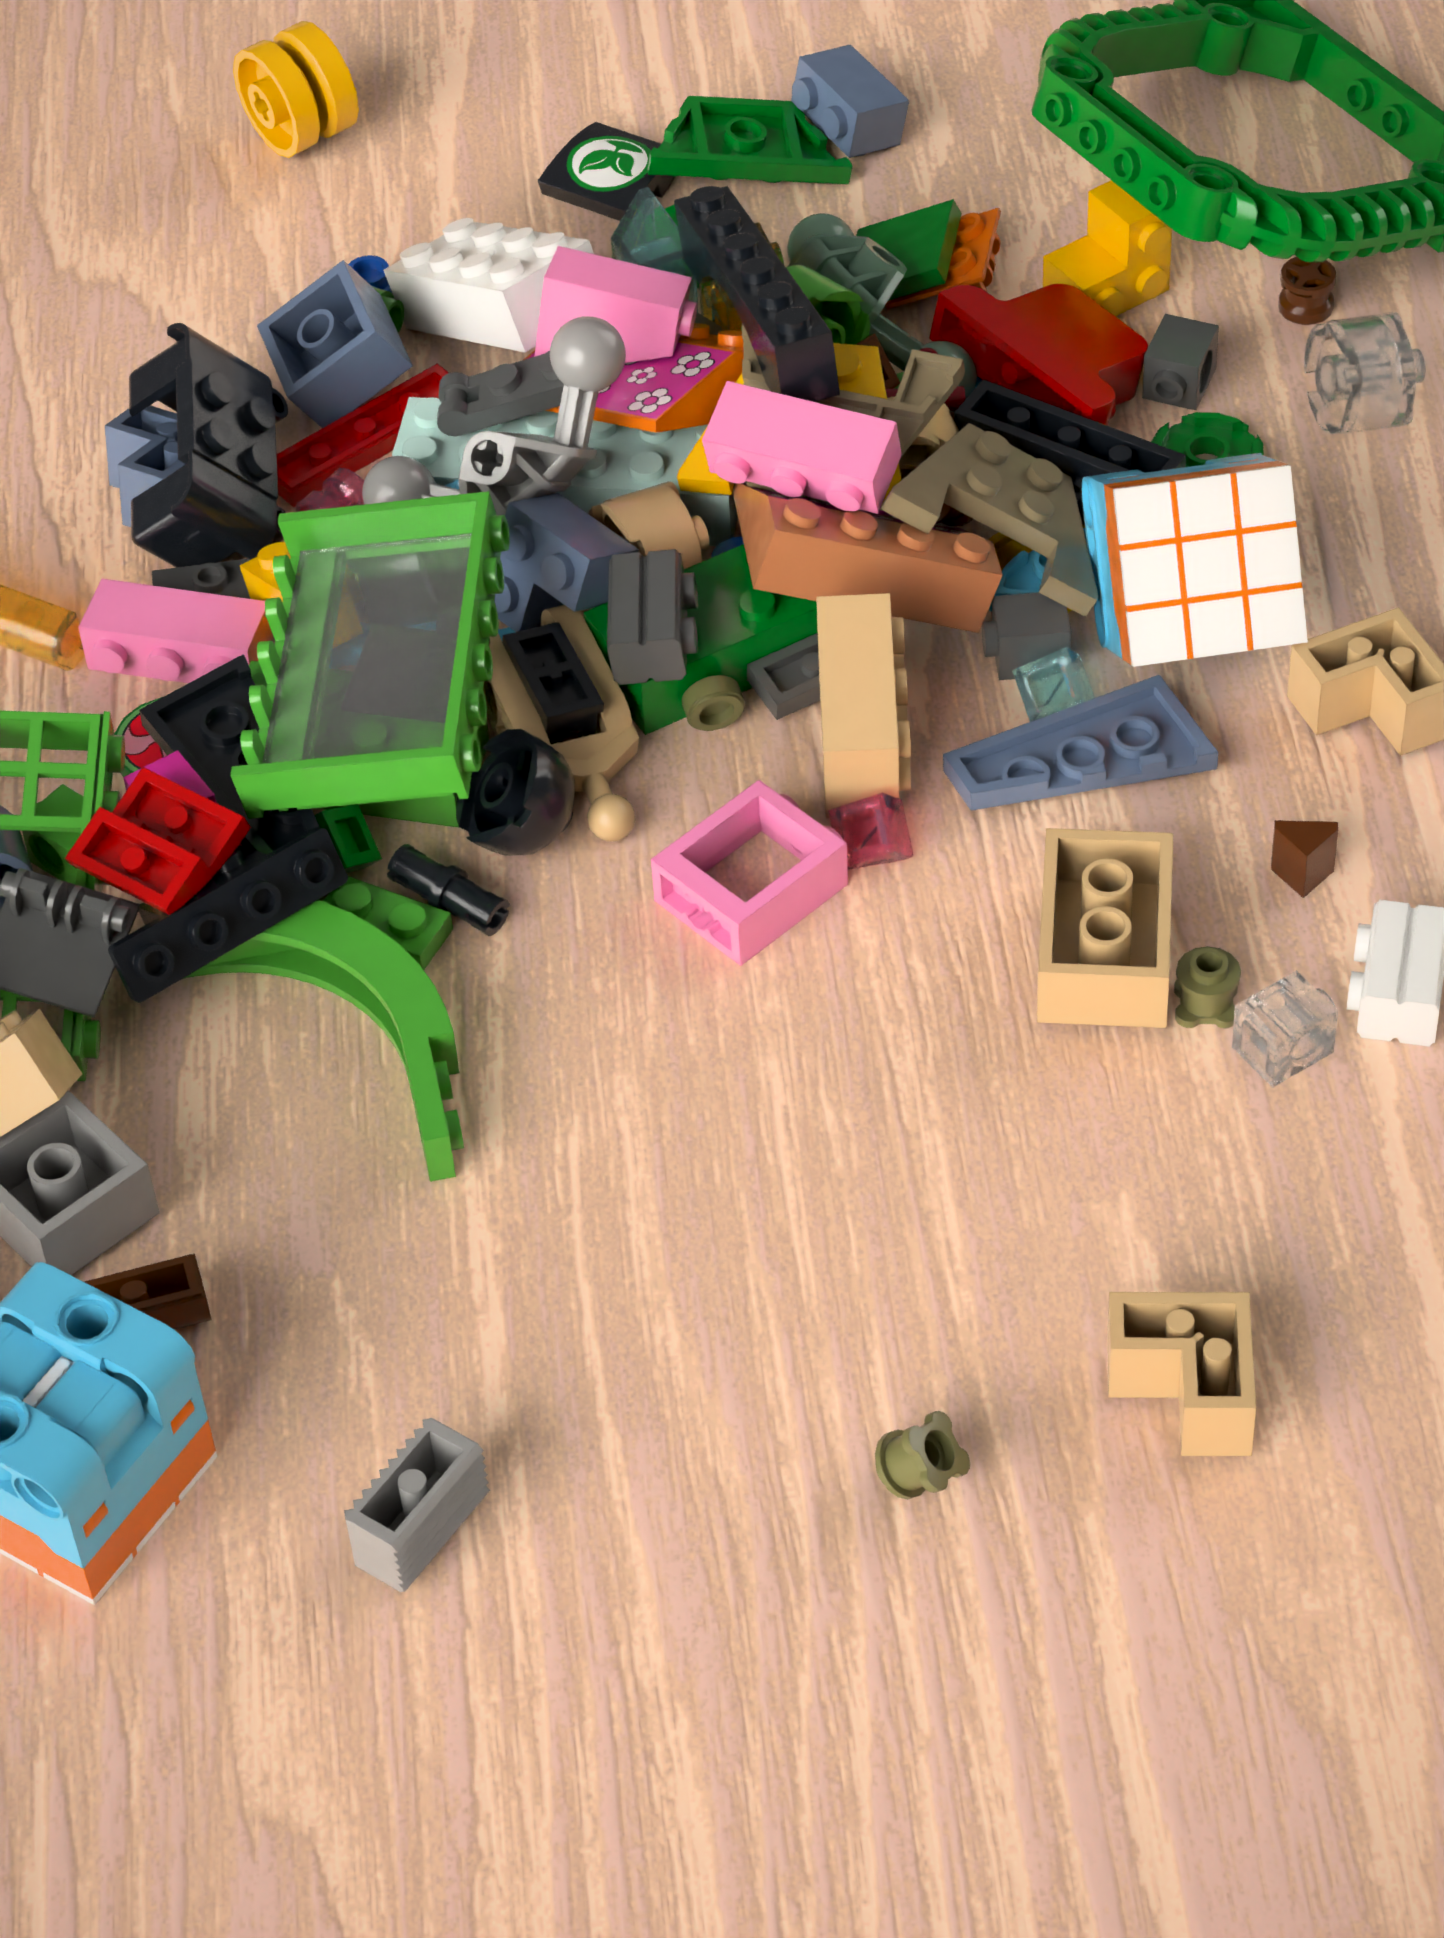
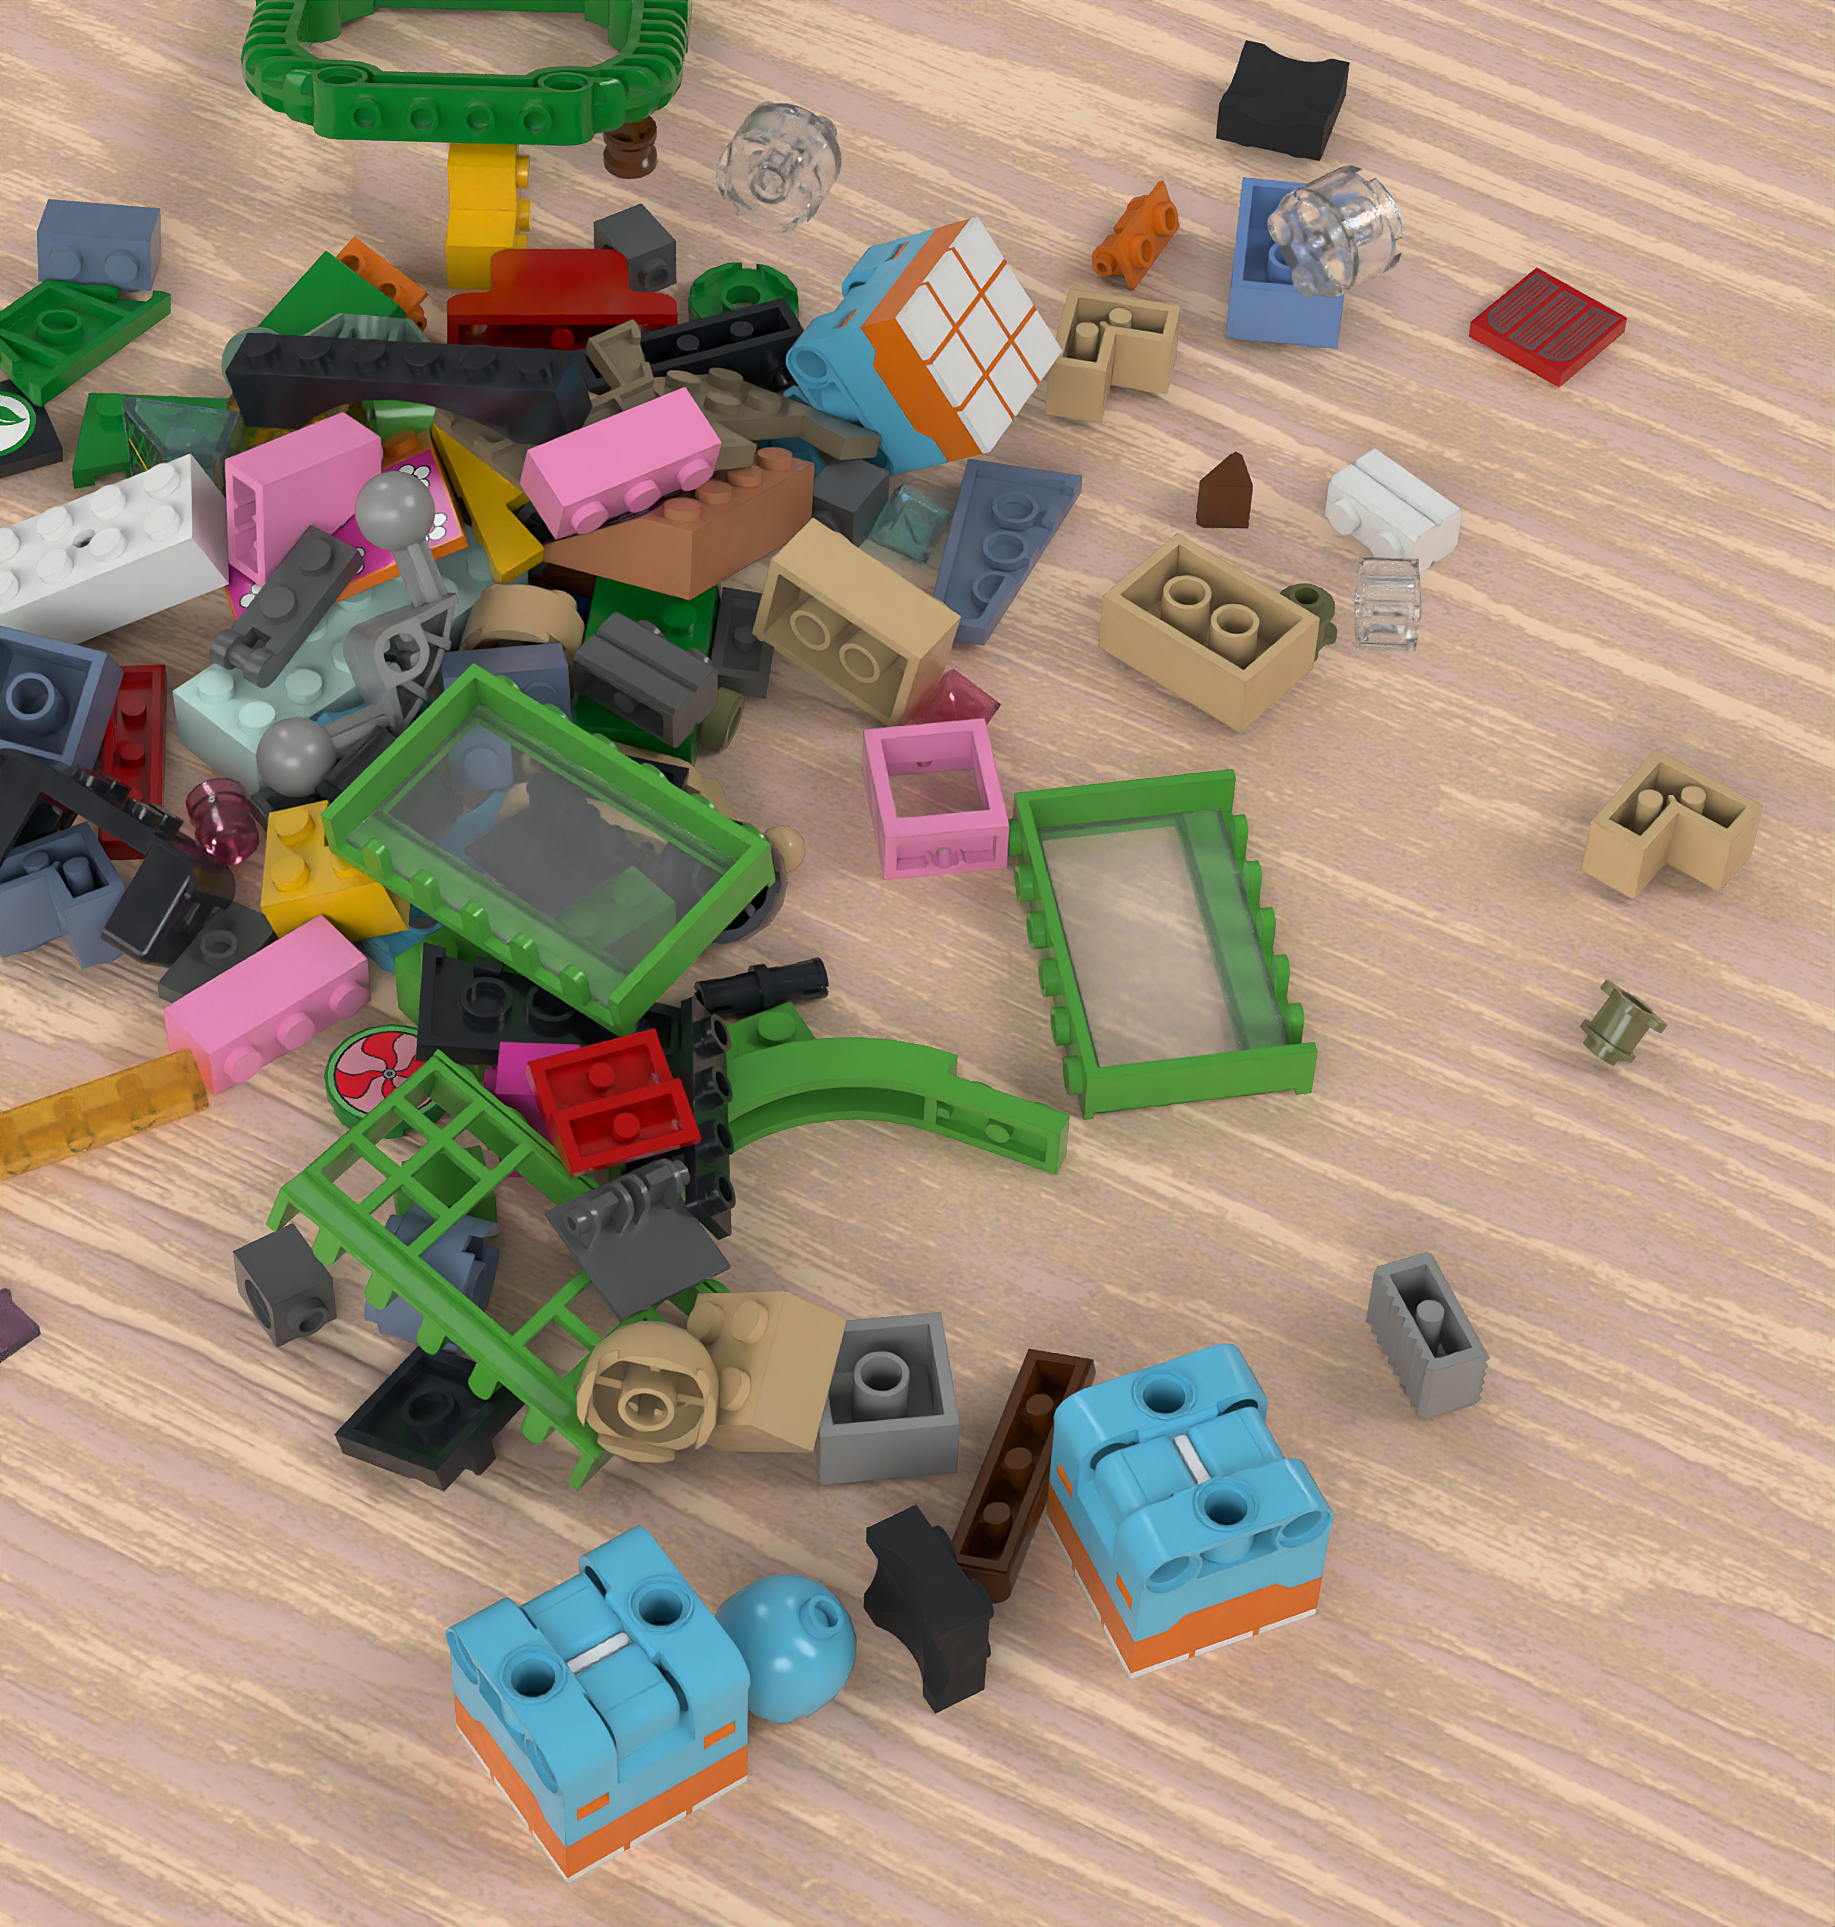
camera: 60 degrees left, 0 degrees up
none -> window [1008,769,1318,1120]

